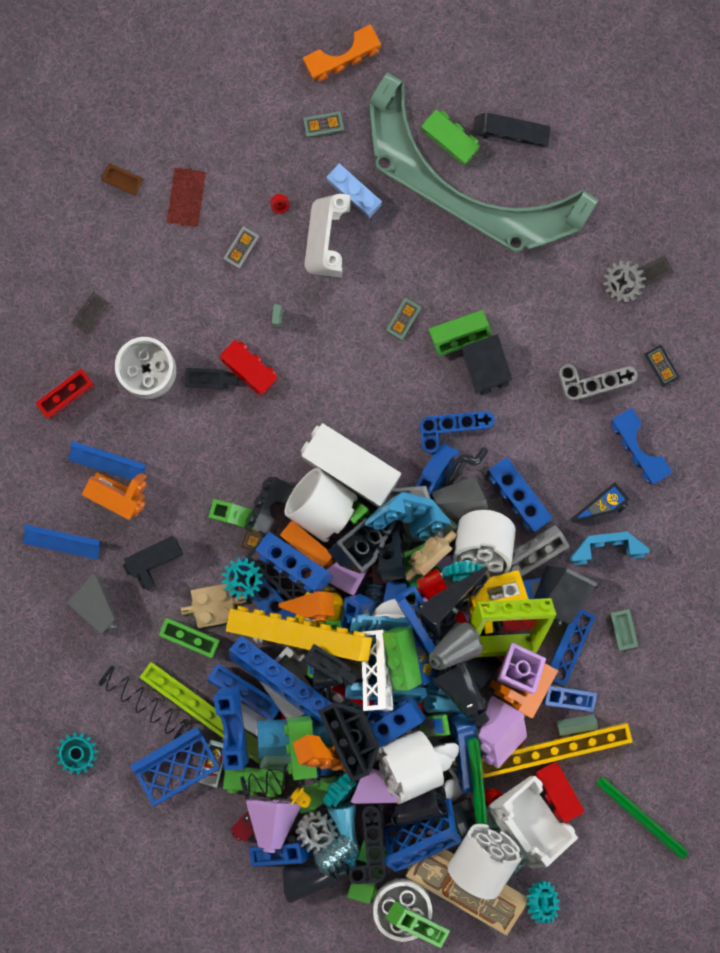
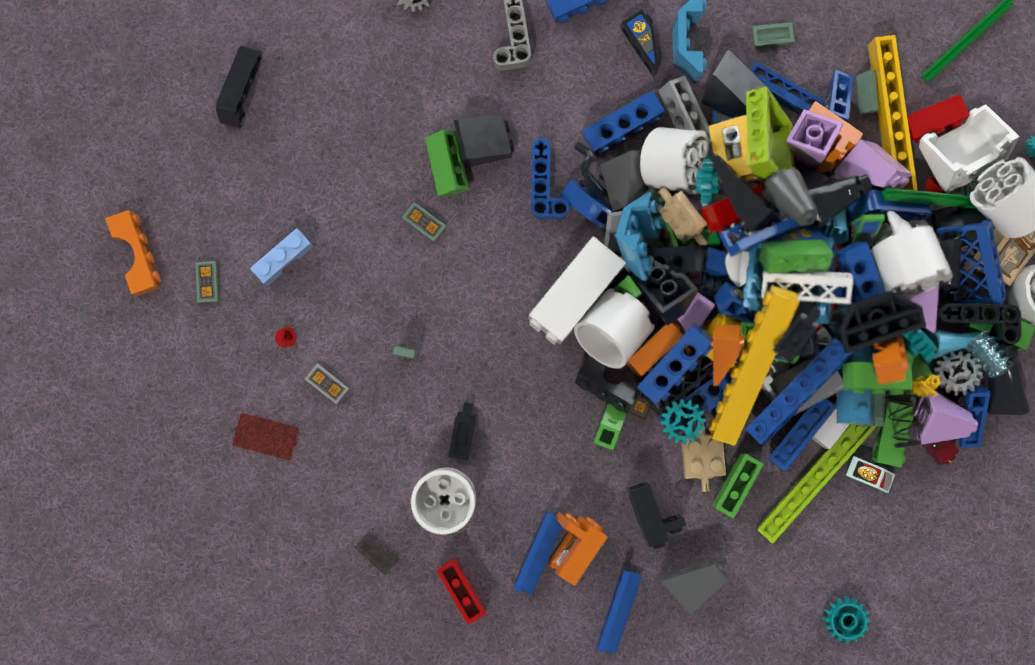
camera: 85 degrees left, 0 degrees up
black piece [98,665,190,740] -> none
reddish brown tile [101,163,144,196] -> none
blue fence [130,727,221,807] -> none
blue arch [213,688,249,770] -> none
red brick [219,339,278,398] -> none
white windscreen [305,194,351,278] -> none
sand green panel [369,72,599,254] -> none
bright green brick [421,110,480,166] -> none

